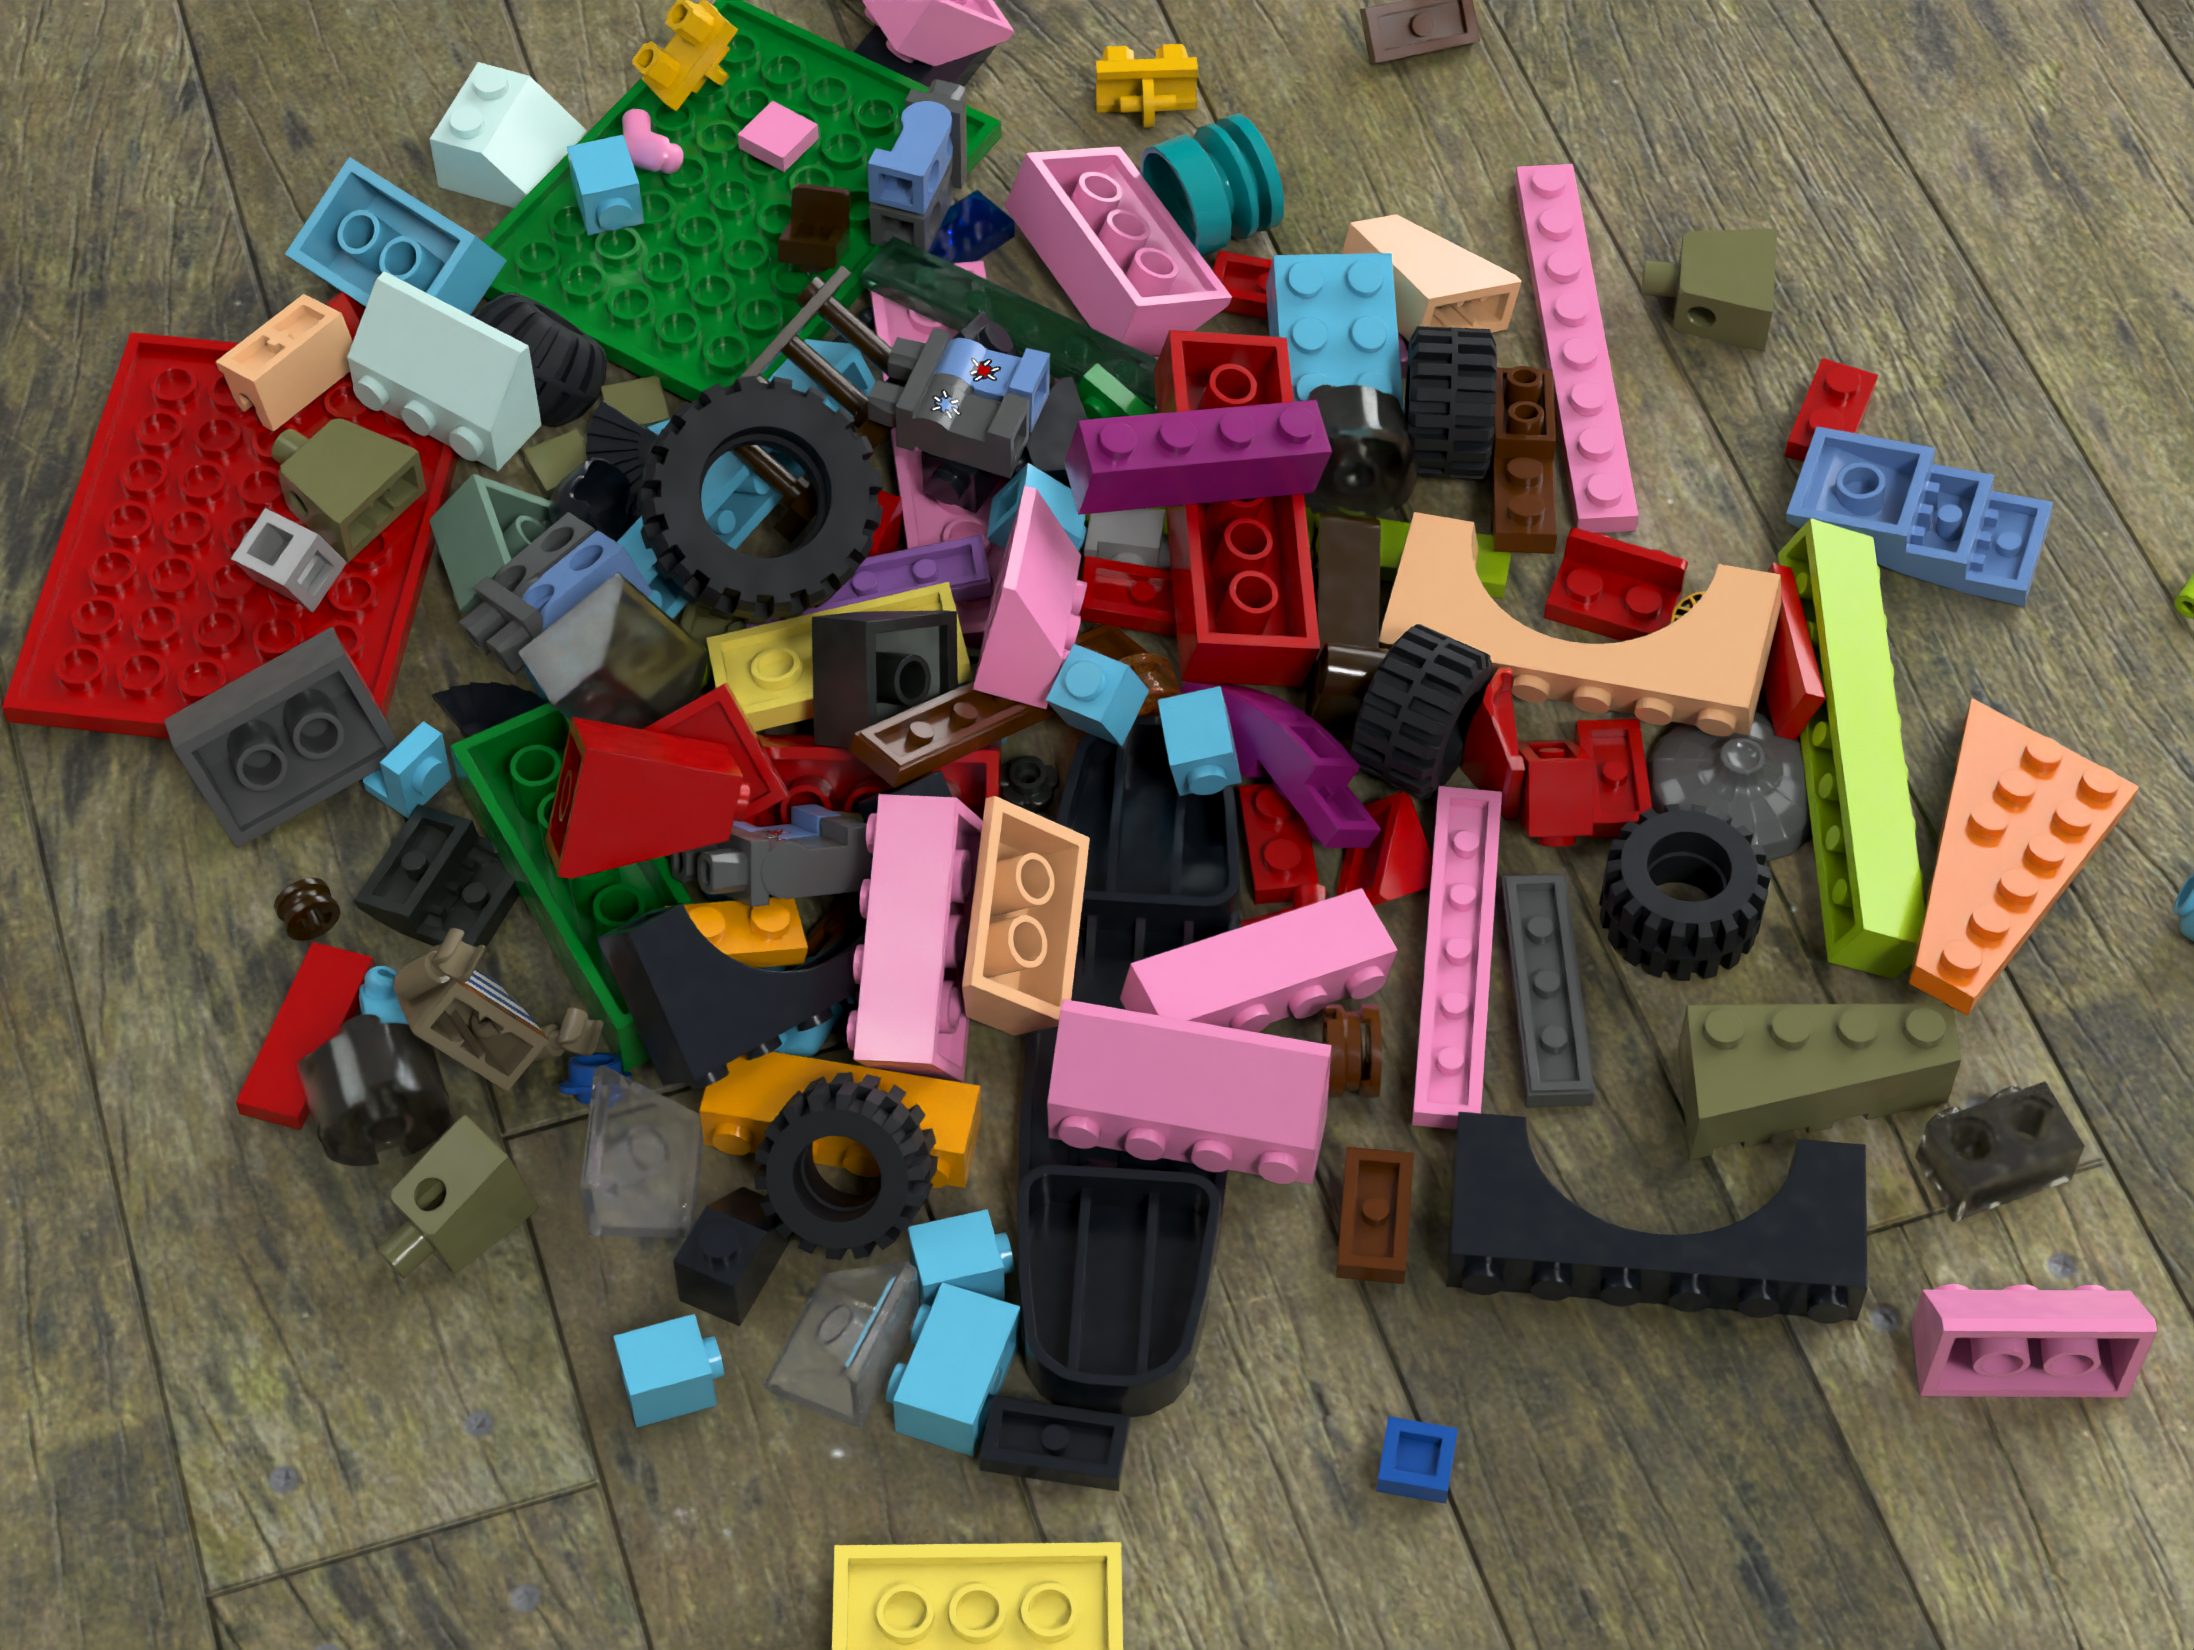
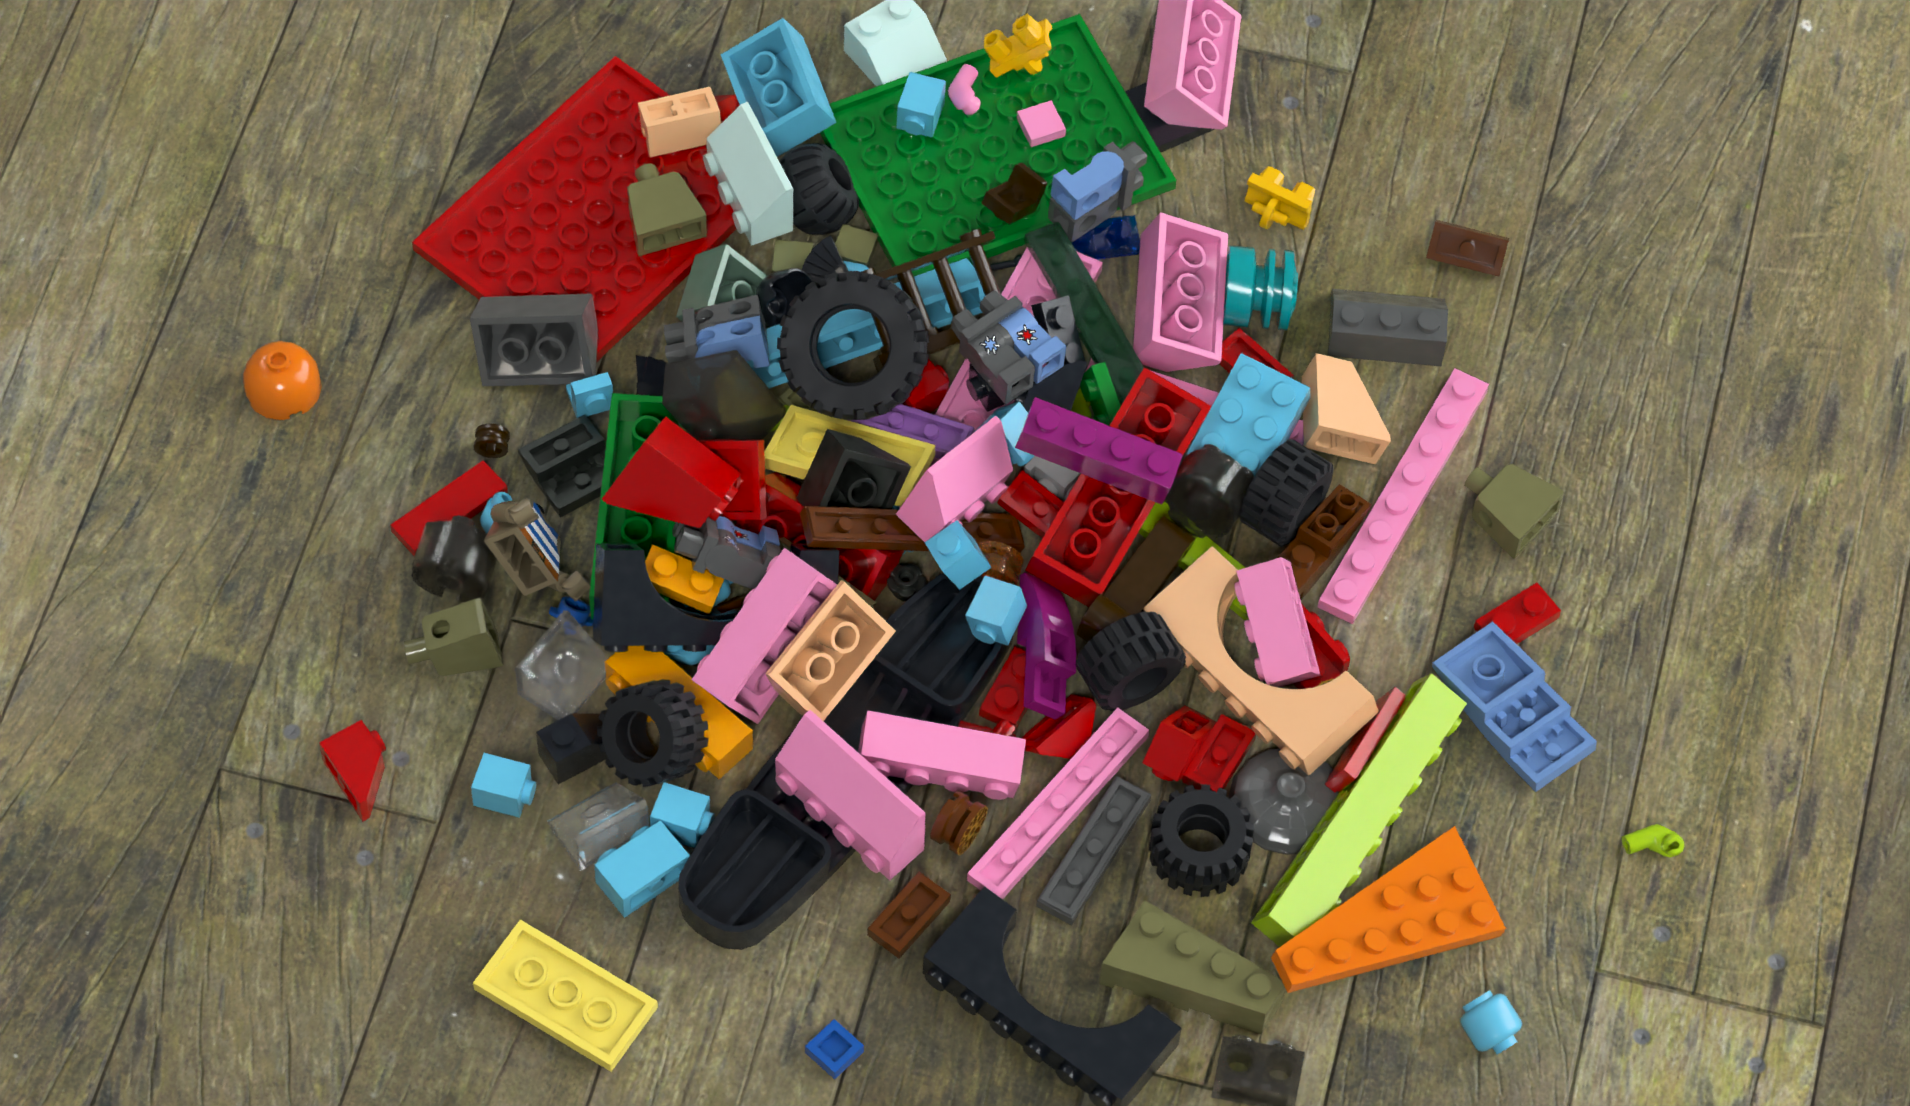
camera: 30 degrees right, 5 degrees up
light grey brick [231,508,347,613] -> none
black plate [979,1396,1130,1492] -> none
red slope [1461,667,1525,820] -> none
none -> red slope [319,719,386,822]
none -> bright pink brick [1234,557,1320,688]
none -> dark grey slope [1328,289,1448,366]

